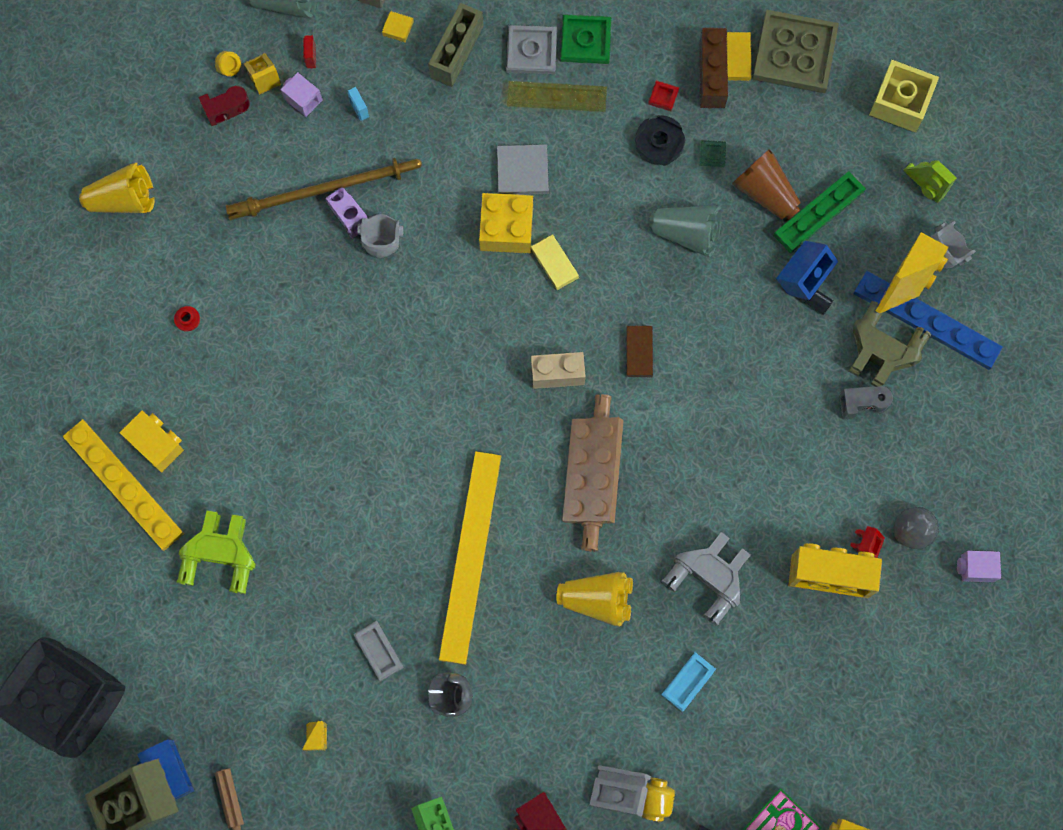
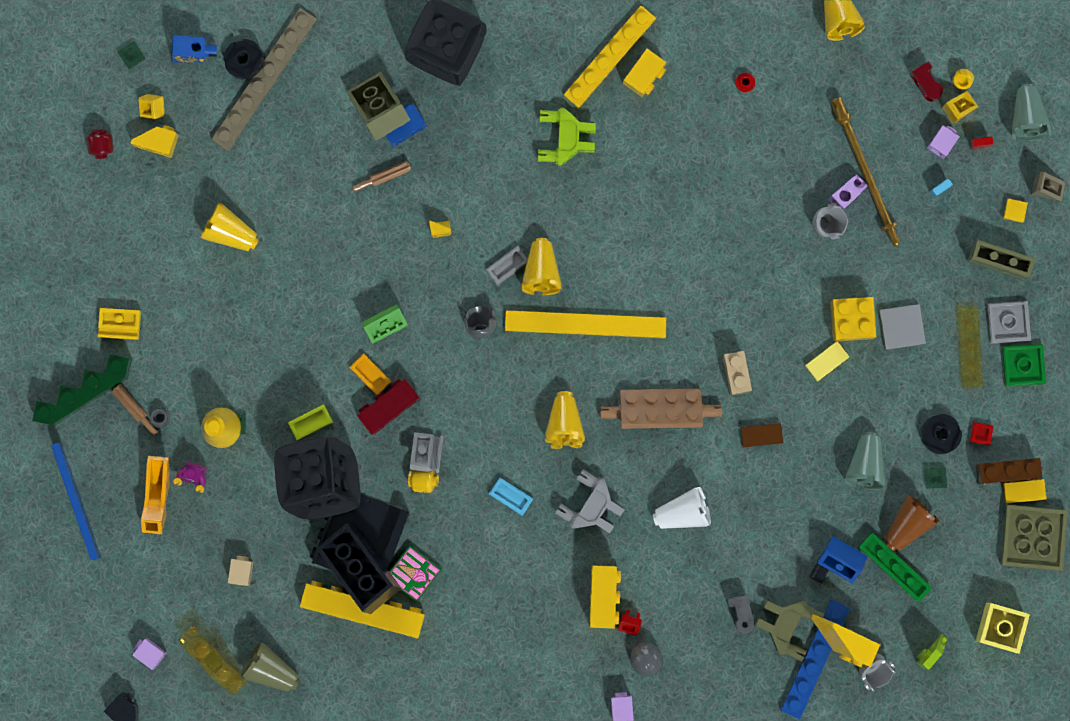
camera: 80 degrees right, 10 degrees up
none -> yellow cone [522,238,562,295]
none -> white cone [653,487,711,529]

